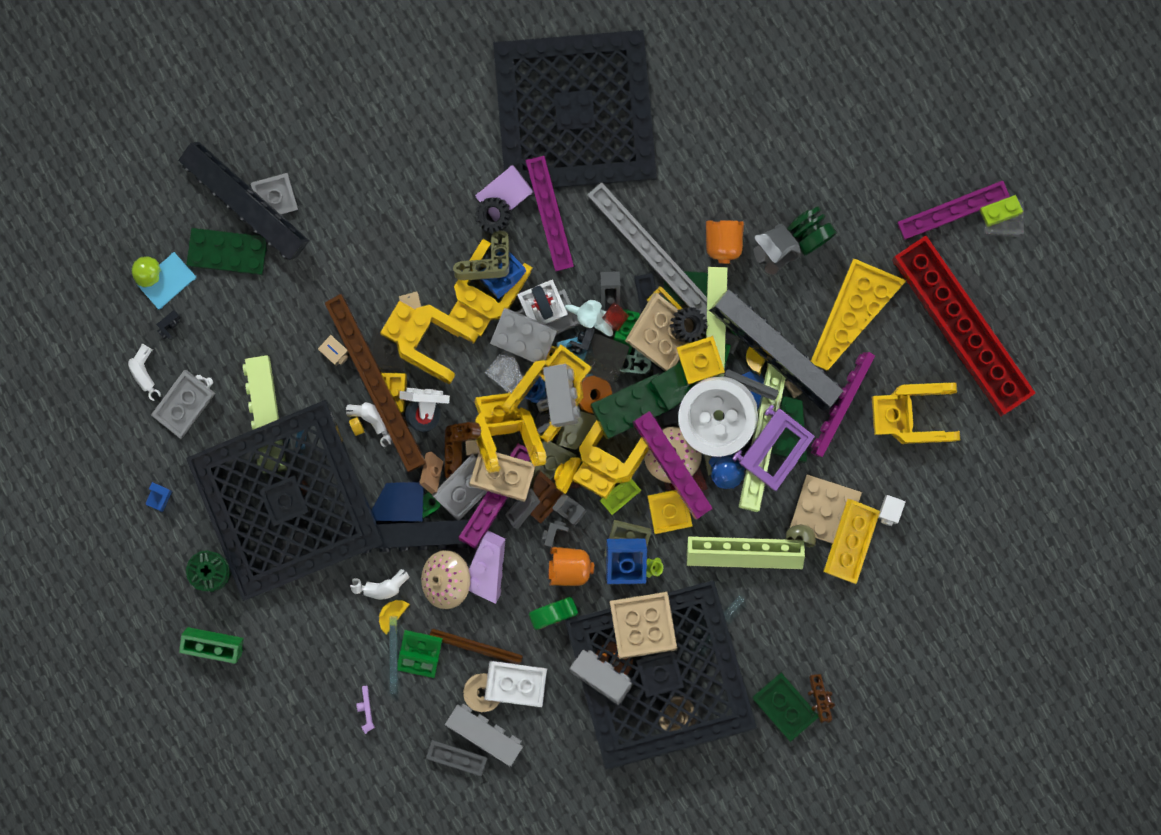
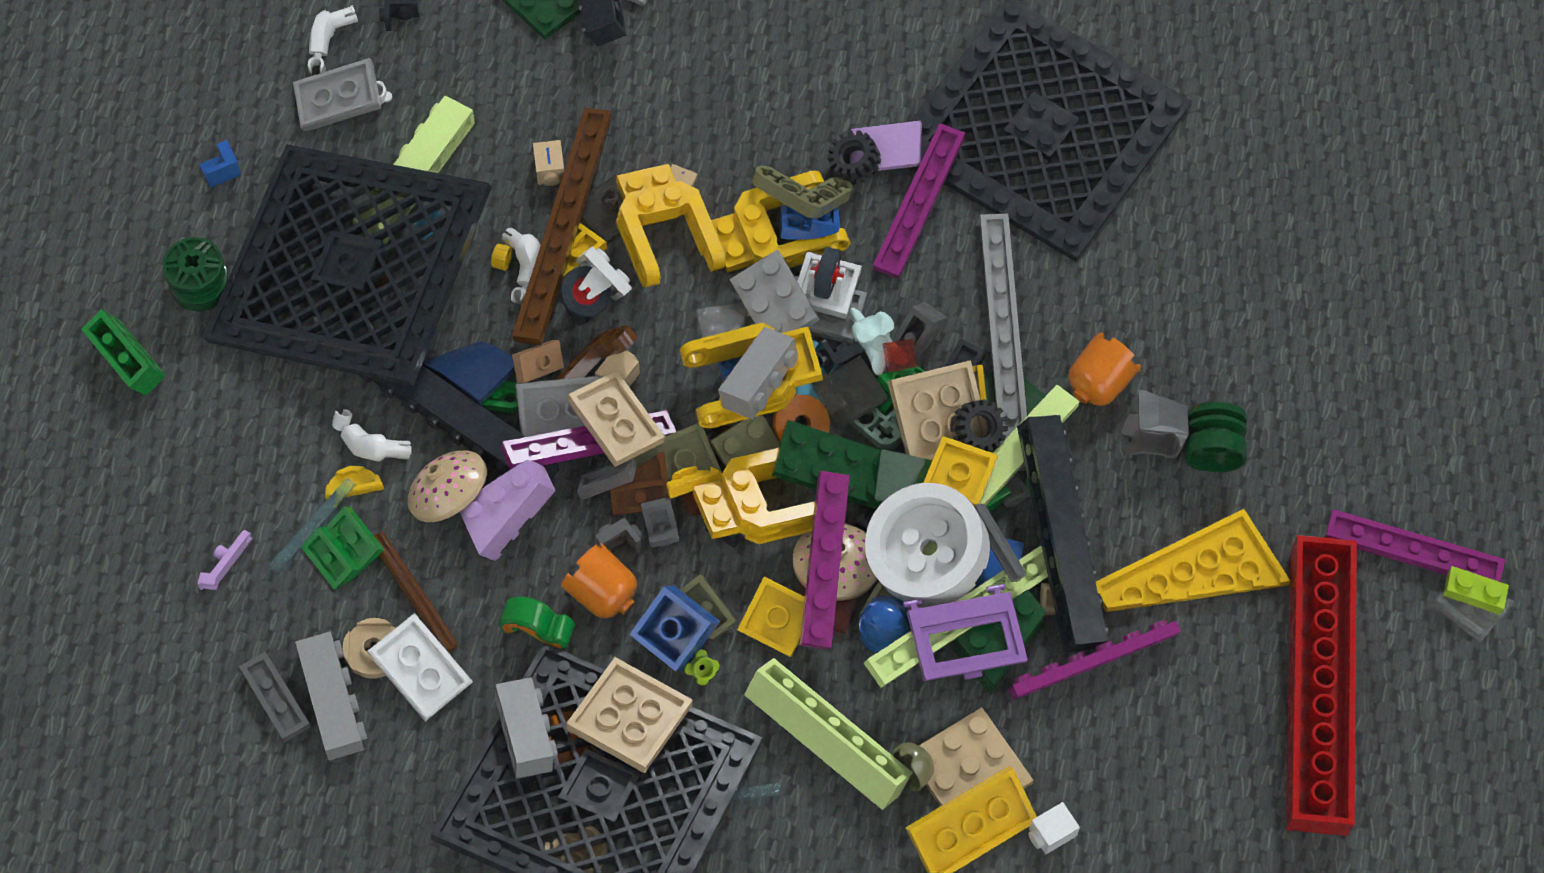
camera: 40 degrees right, 20 degrees down
yellow plate [475,393,546,473] -> none
lime plate [600,479,642,515] -> none
yellow tile [746,347,765,375] -> none
yellow plate [872,383,960,444] -> none

